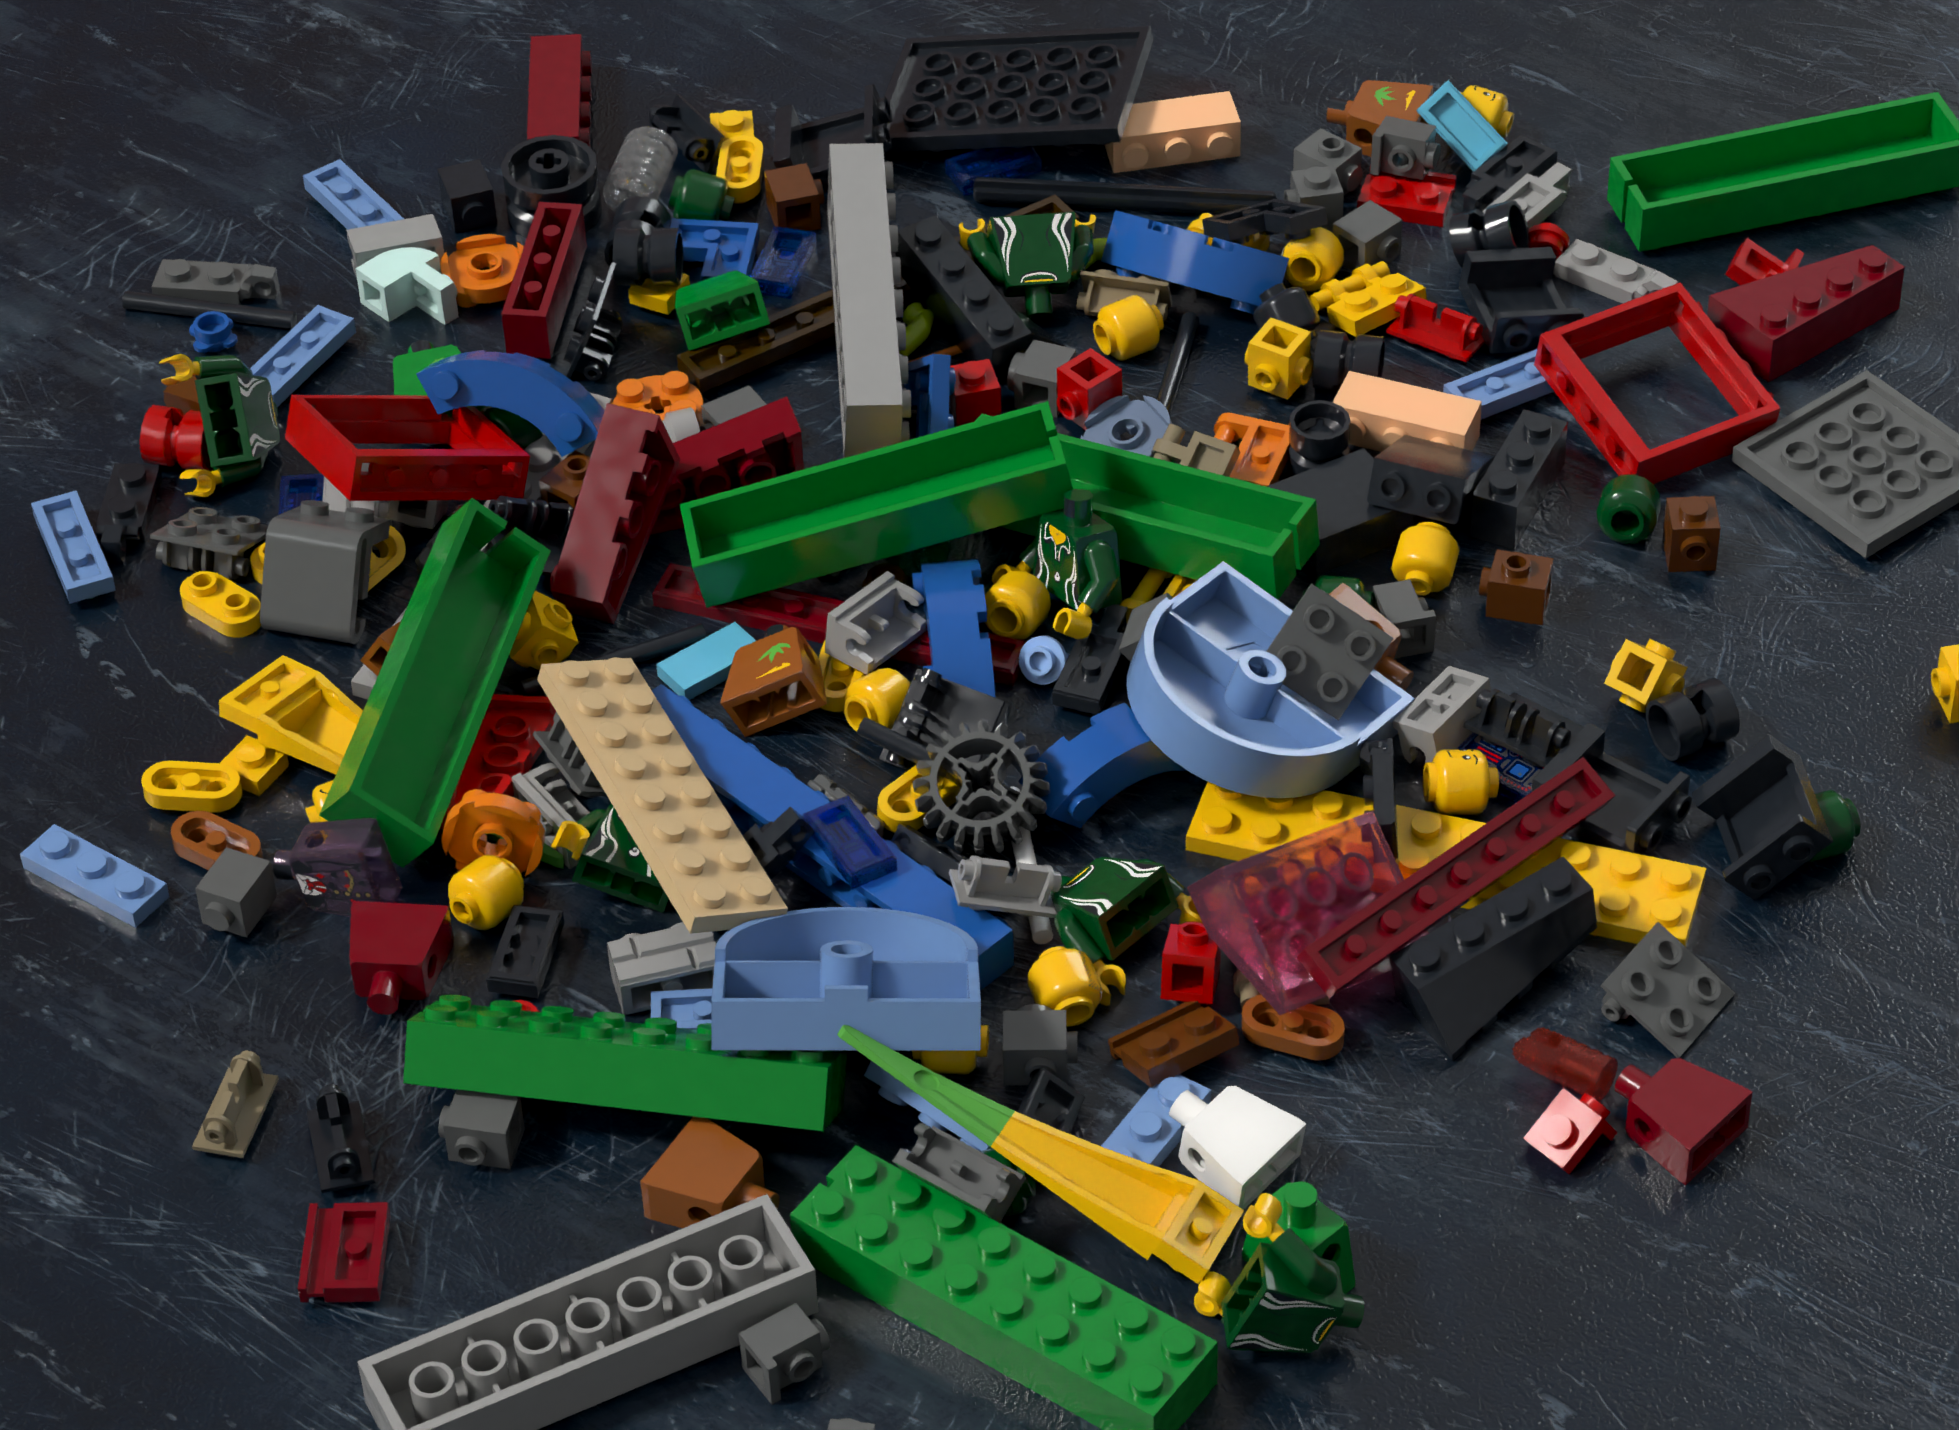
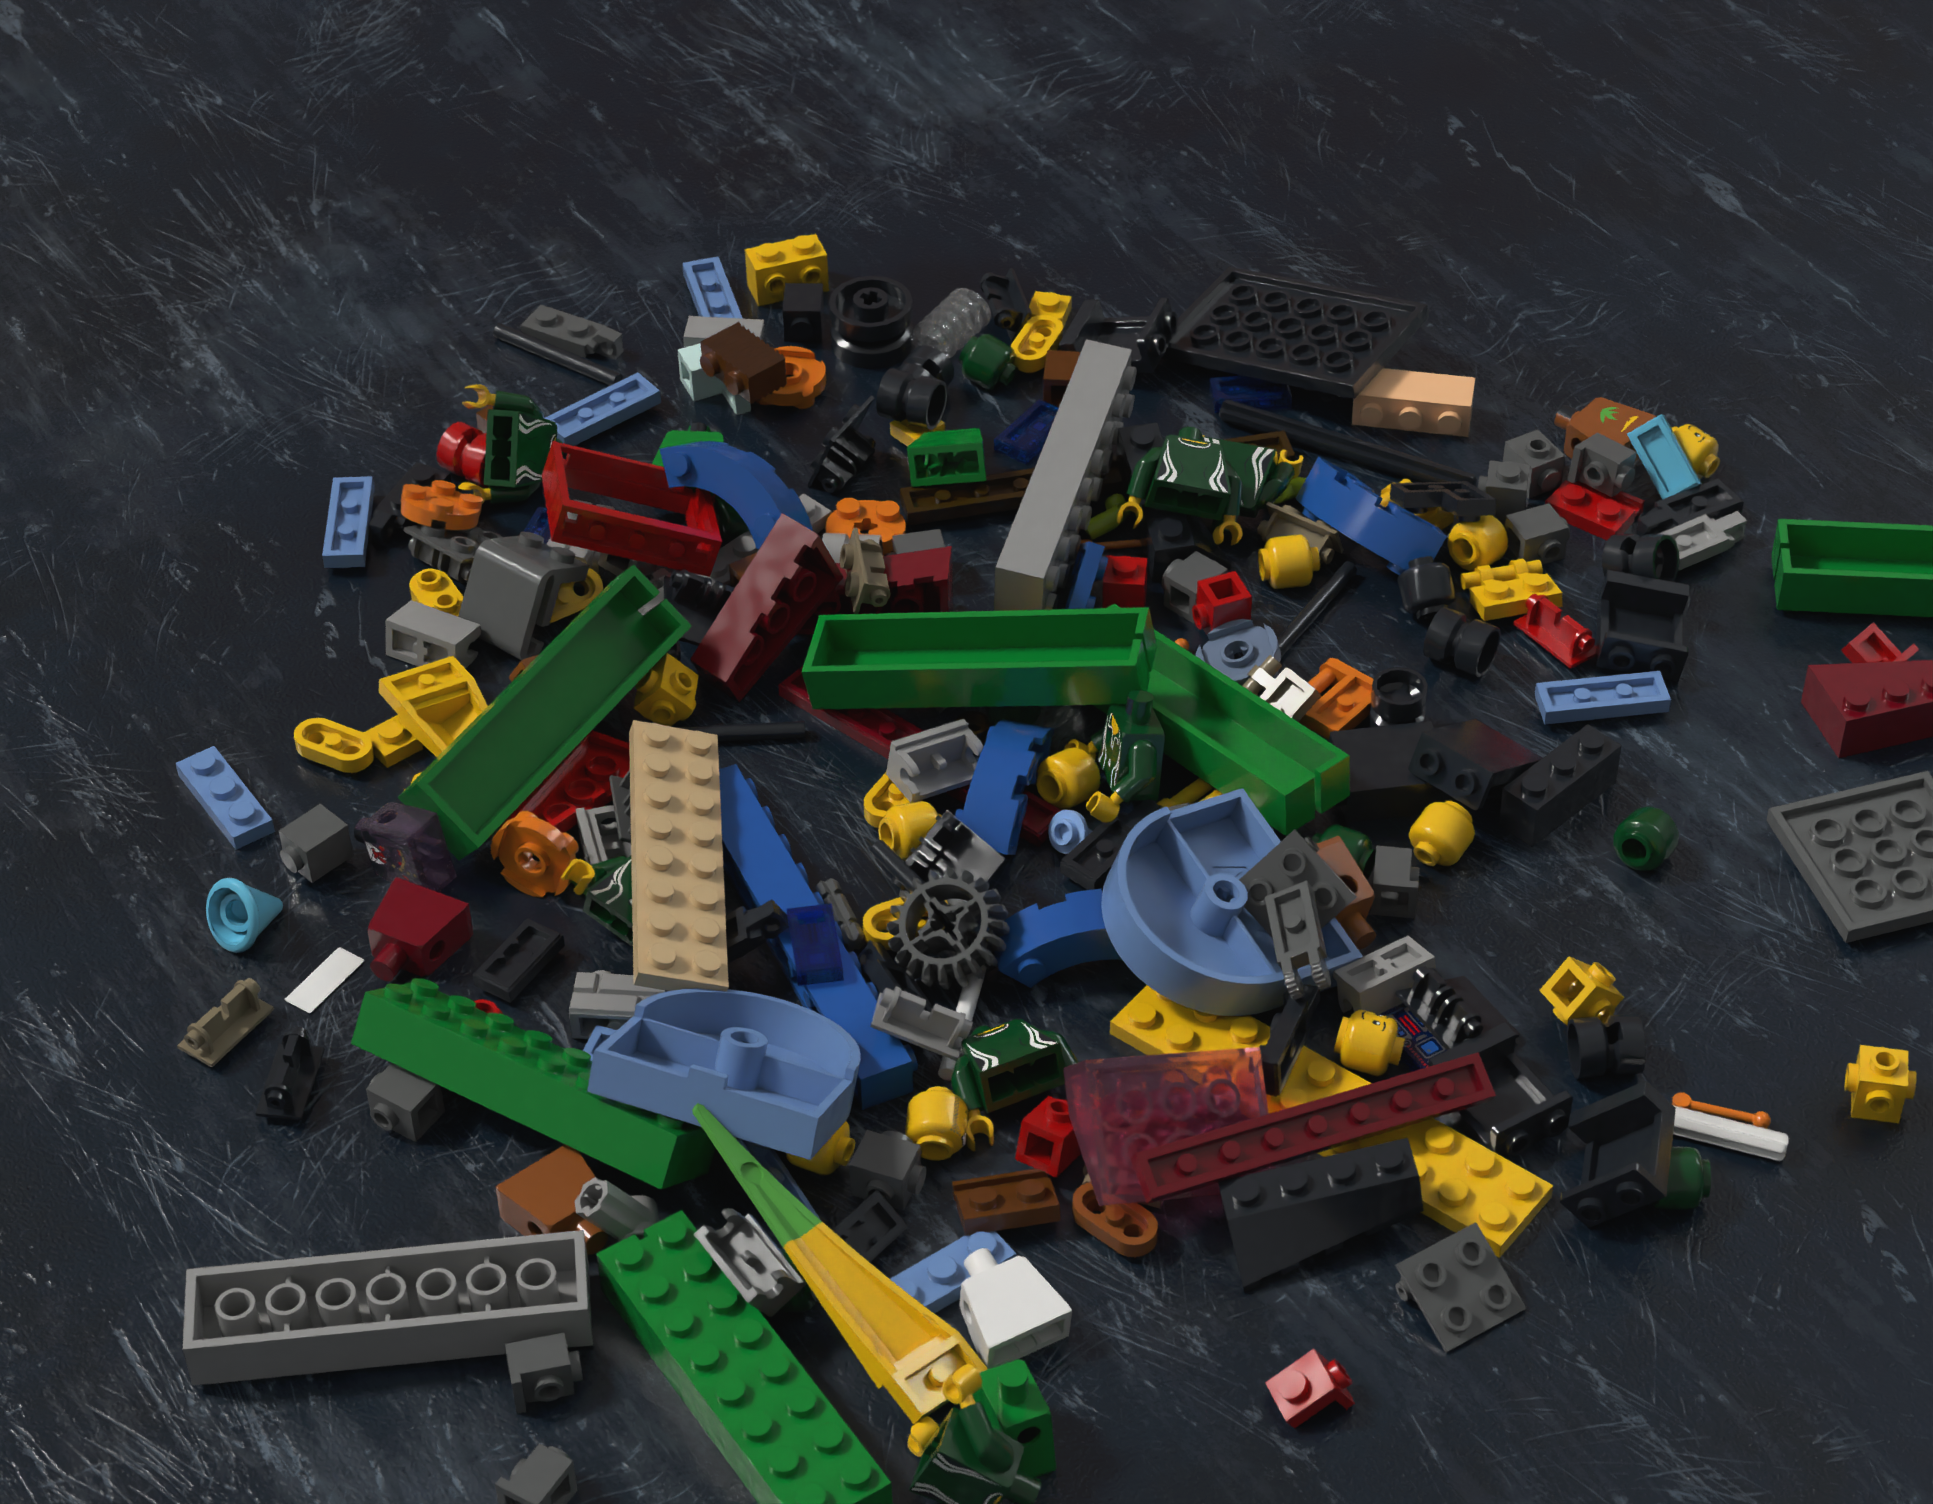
camera: 20 degrees right, 0 degrees up
dark orange plate [171,811,263,870] -> none
blue plate [189,311,238,353] -> none
dark red plate [298,1202,391,1303] -> none
yellow head [448,855,524,931] -> none
dark red brick [501,202,587,359] -> none
dark red brick [527,34,592,148] -> none
medium azure tile [656,622,756,700] -> none
blue plate [670,218,760,281] -> none
dark orange torso [721,624,827,737] -> none
yellow brick [1244,317,1314,400] -> none
light nougat brick [1333,371,1482,452] -> none
reddish brown brick [1479,549,1554,625] -> none
clear red hinge [1512,1027,1618,1102] -> none
red plate [1528,223,1570,260] -> none
red window [1534,282,1781,484] -> none
light grey hinge [1553,239,1678,304] -> none
dark red torso [1615,1058,1753,1185] -> none
reddish brown brick [1663,496,1721,572] -> none
none -> medium azure hat [206,878,283,953]
none -> white sticker [285,947,364,1013]
none -> light grey hinge [385,600,481,668]
none -> orange plate [400,480,483,530]
none -> light grey piece [575,1177,659,1242]
none -> reddish brown brick [700,322,787,404]
none -> yellow brick [745,234,829,306]
none -> dark tan hinge [840,528,891,614]
none -> dark green torso [1117,427,1243,546]
none -> dark grey hinge [1265,881,1331,1000]
none -> orange hinge [1672,1093,1771,1129]
none -> white axle [1673,1105,1789,1161]

